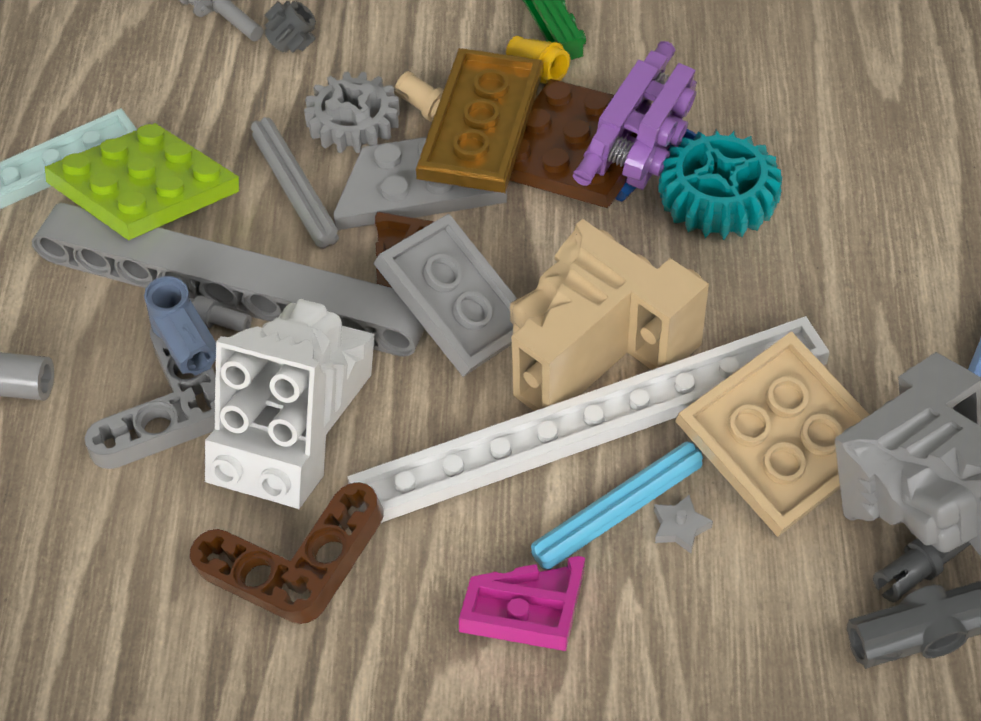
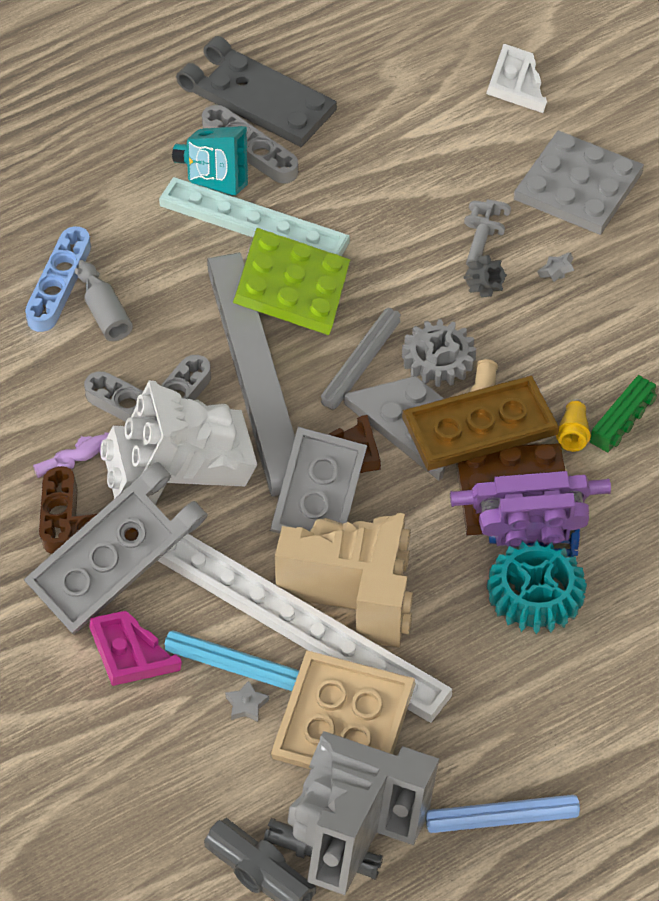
camera: 55 degrees right, 0 degrees up
sand blue piece [144,276,216,376] -> none
light grey bar [190,295,252,332] -> none
none -> light grey hinge [24,462,208,635]
none -> lavender animal [33,432,109,478]

